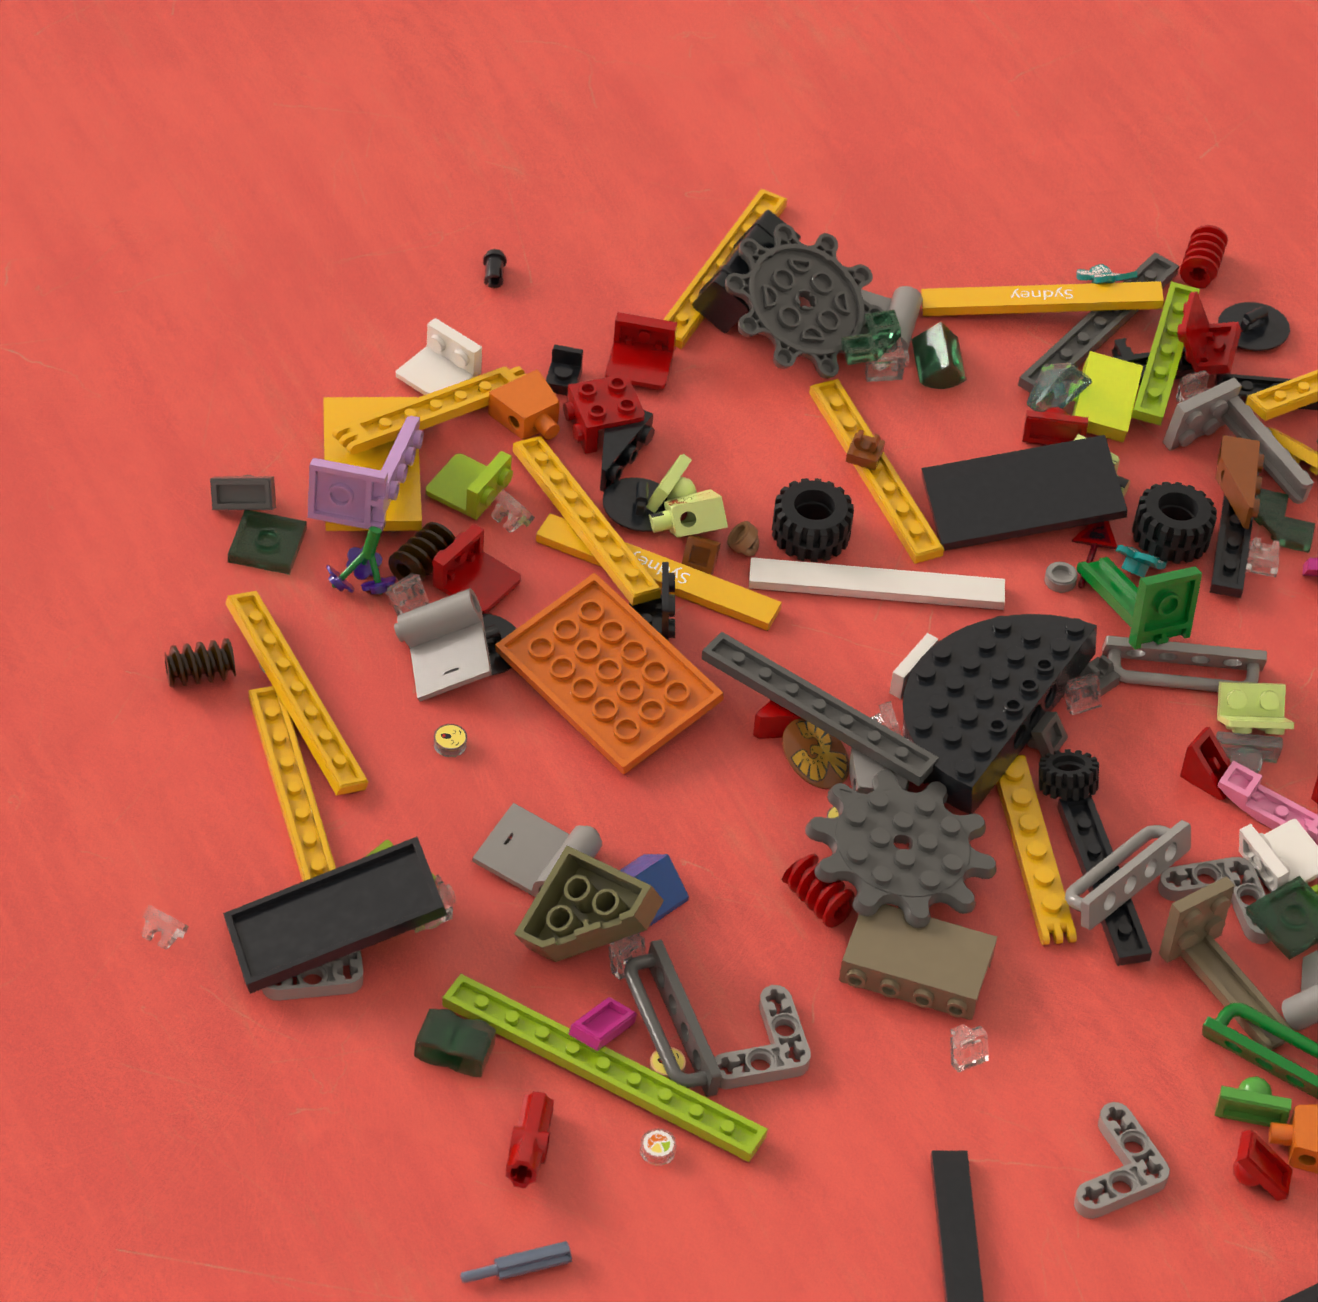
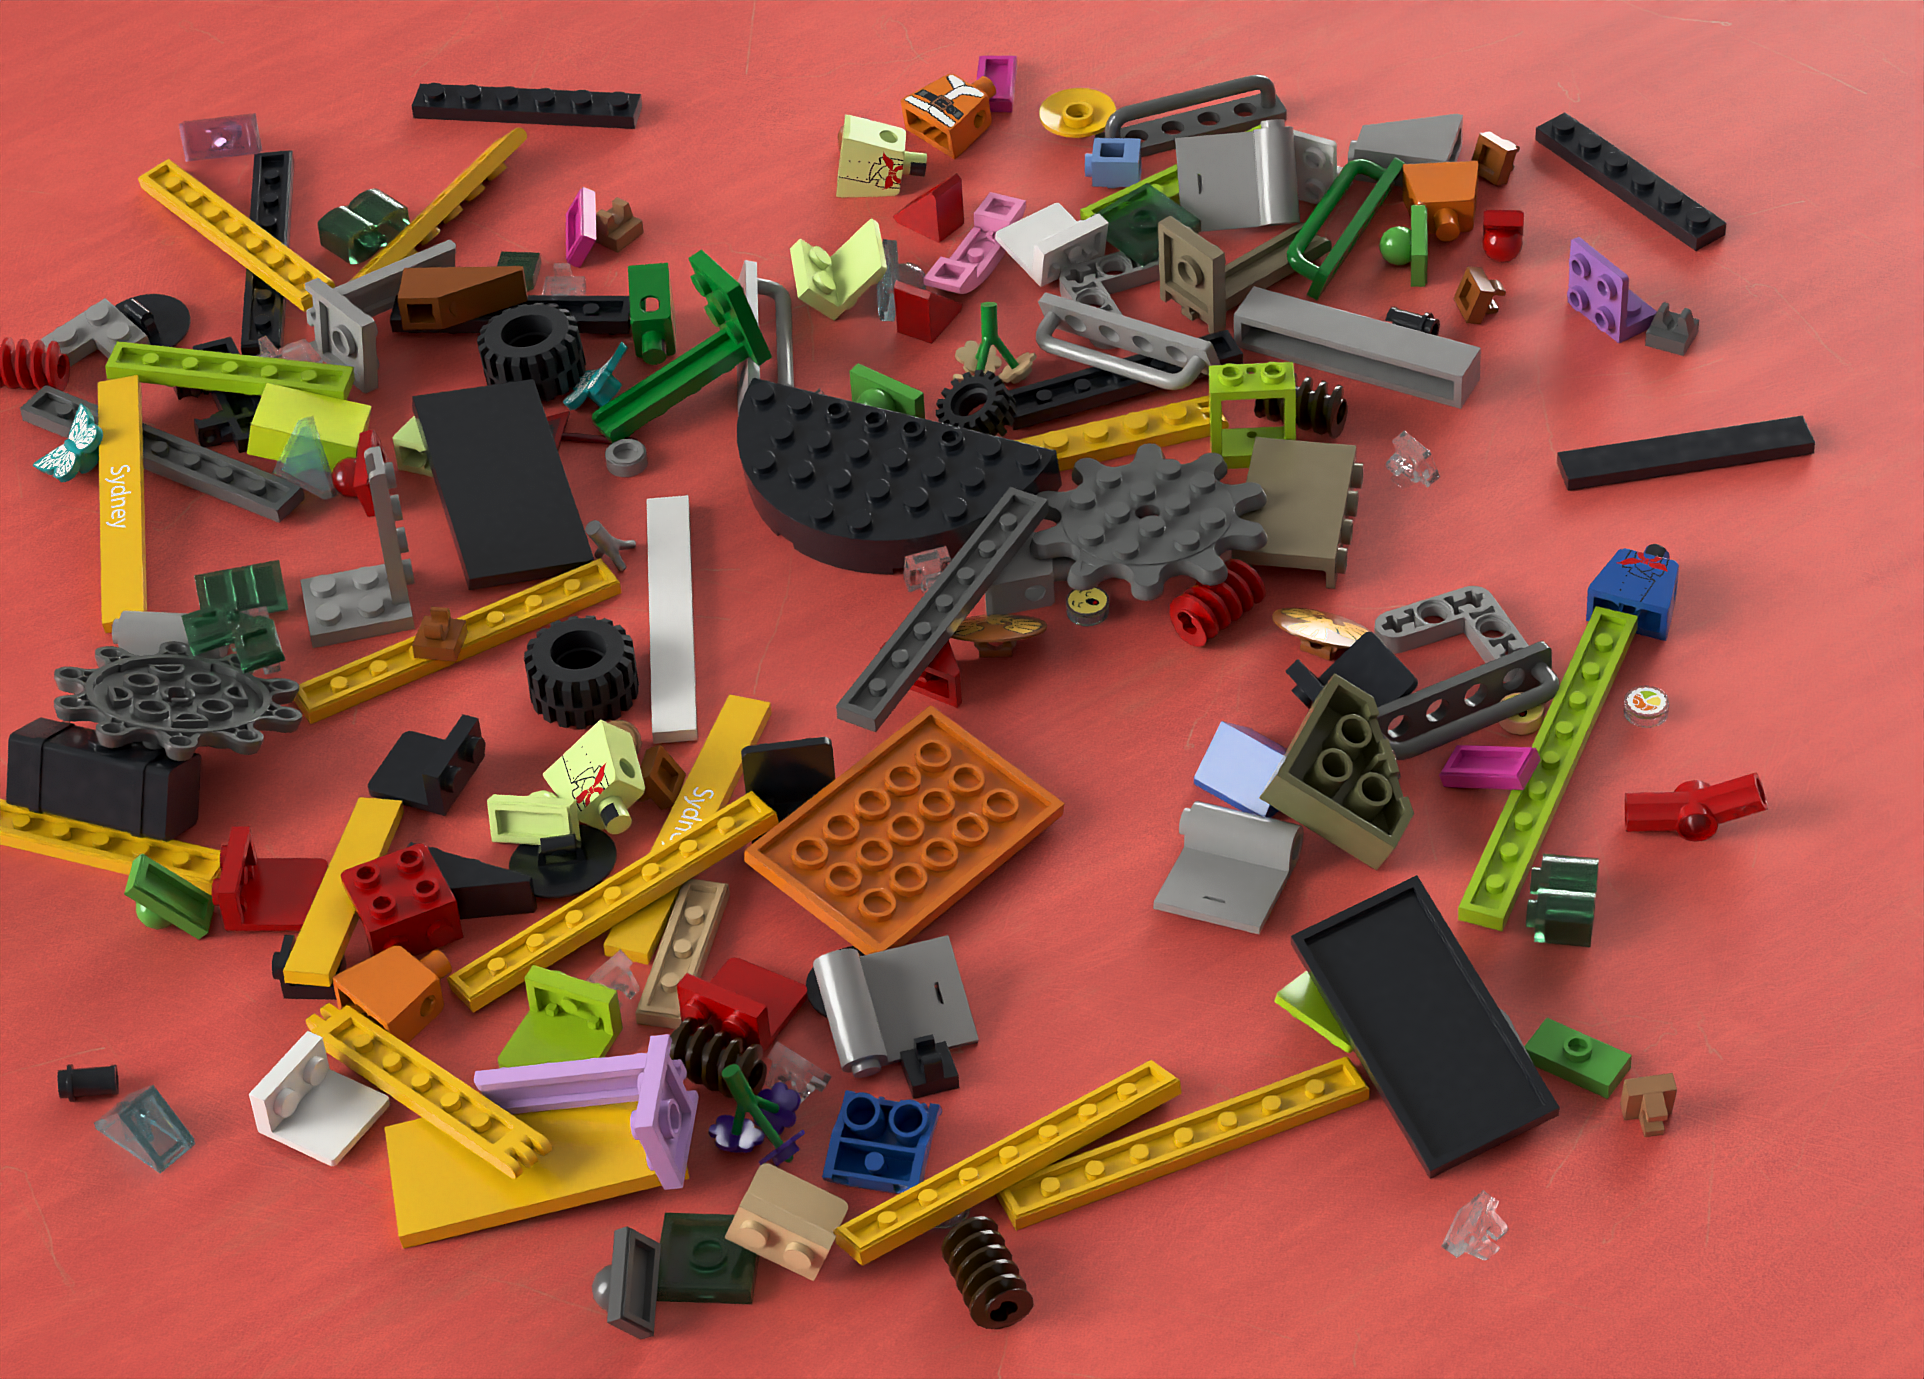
camera: 90 degrees left, 5 degrees down
tile [434,724,467,757] -> none
sand blue axle [460,1241,572,1283] -> none
white tile [890,633,938,699] -> none
light grey beam [1074,1102,1169,1219] -> none
red bracket [1177,292,1242,376] -> none
none -> light grey plate [40,298,151,367]
none -> clear light blue slope [94,1085,195,1173]
none -> bright green tile [124,853,215,940]
none -> yellow tile [283,797,404,987]
none -> light grey bracket [300,446,415,648]
none -> black bracket [368,714,486,816]
none -> flat silver bar [585,520,636,571]
none -> green torso [628,263,676,365]
none -> tan tile [635,879,730,1029]
none -> tan bracket [725,1163,848,1281]
none -> blue slope [822,1090,942,1194]
none -> bright green tile [849,363,925,419]
none -> black tile [900,1034,960,1099]
none -> plant [953,302,1037,384]
none -> lime window [1209,362,1296,469]
none -> light grey brick [1234,286,1481,409]
none -> dark brown piece [1254,373,1348,439]
none -> shield [1272,608,1371,661]
none -> black bracket [1285,632,1418,709]
none -> black pin [1385,307,1440,336]
none -> dark orange tile [1453,266,1506,324]
none -> bright green plate [1524,1018,1632,1099]
none -> medium lavender bracket [1567,237,1657,343]
none -> blue torso [1586,544,1679,641]
none -> medium nougat tile [1620,1073,1677,1137]
none -> dark grey tile [1645,302,1699,356]

